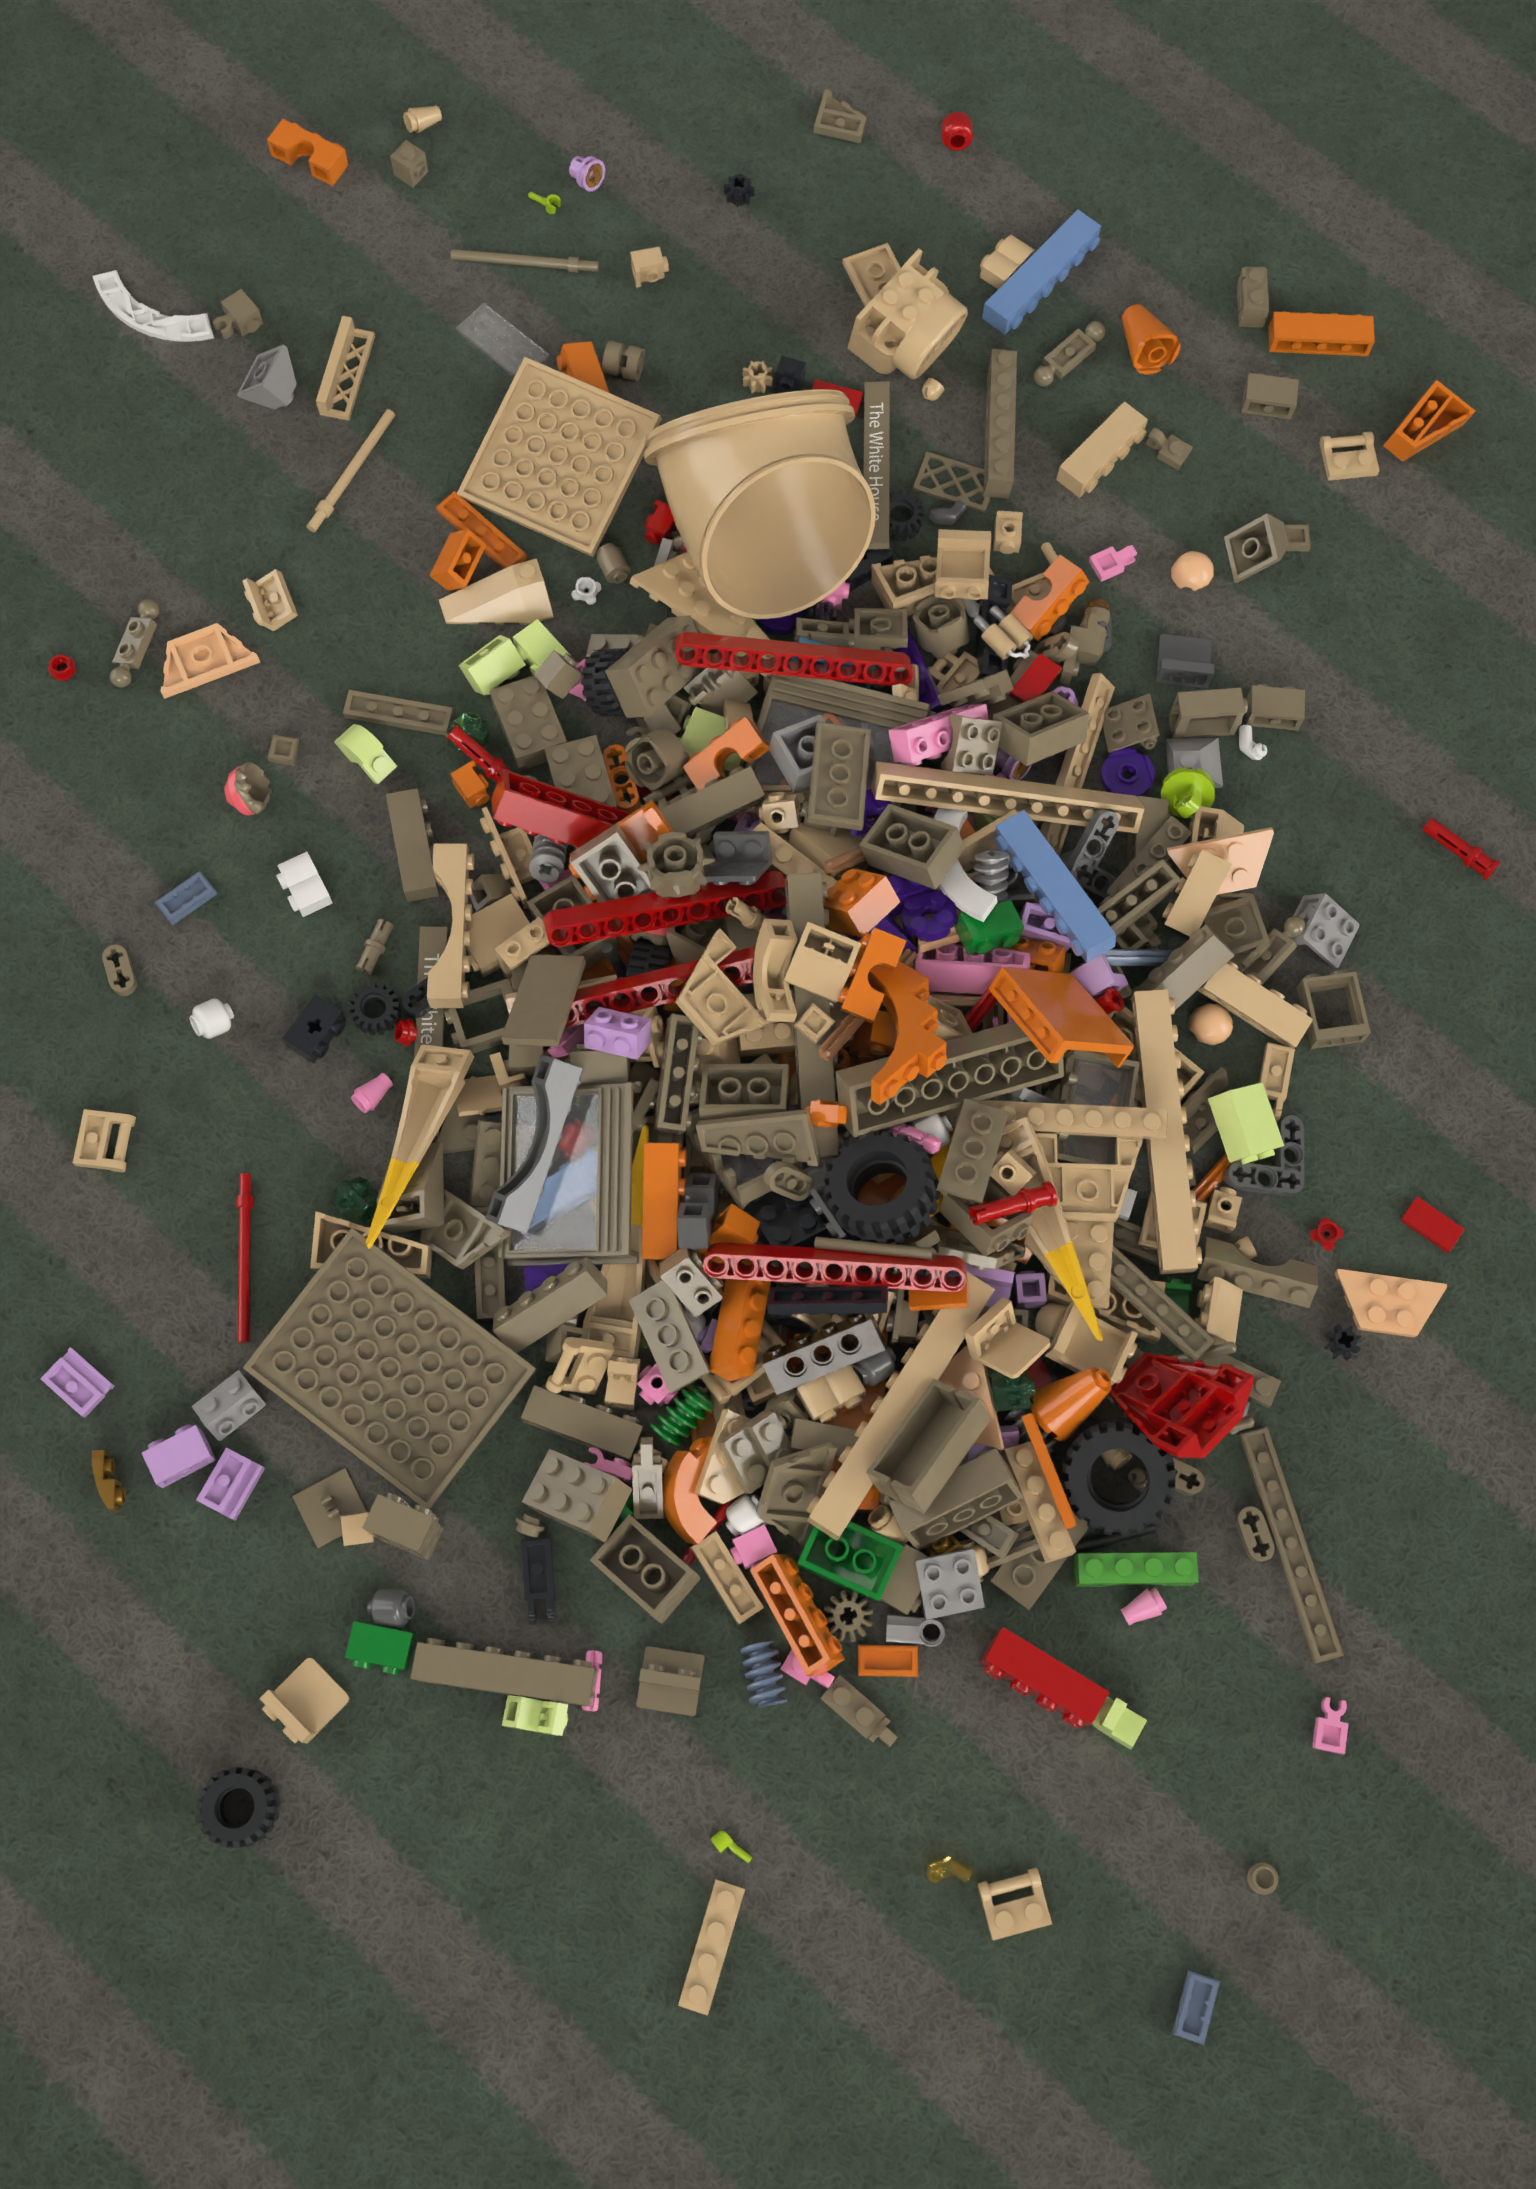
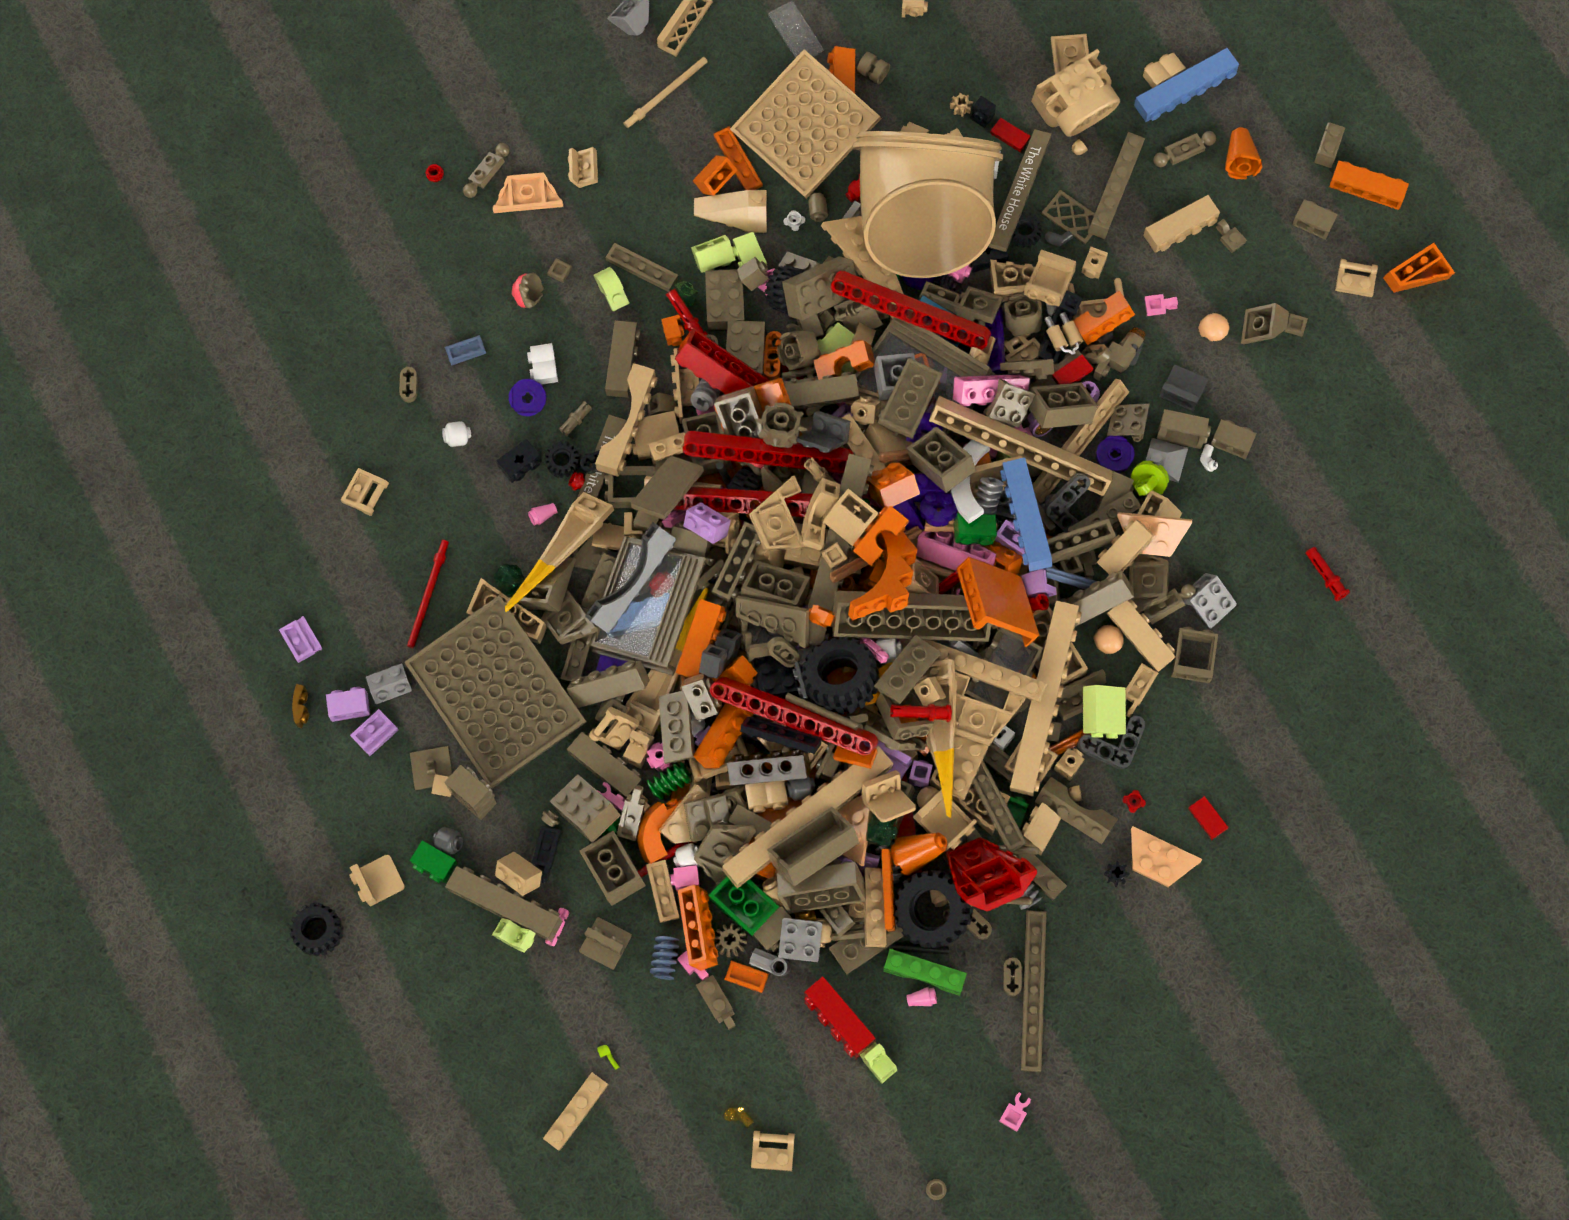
camera: 25 degrees right, 0 degrees up
none -> tan brick [495,852,542,896]
none -> dark purple plate [509,379,547,416]

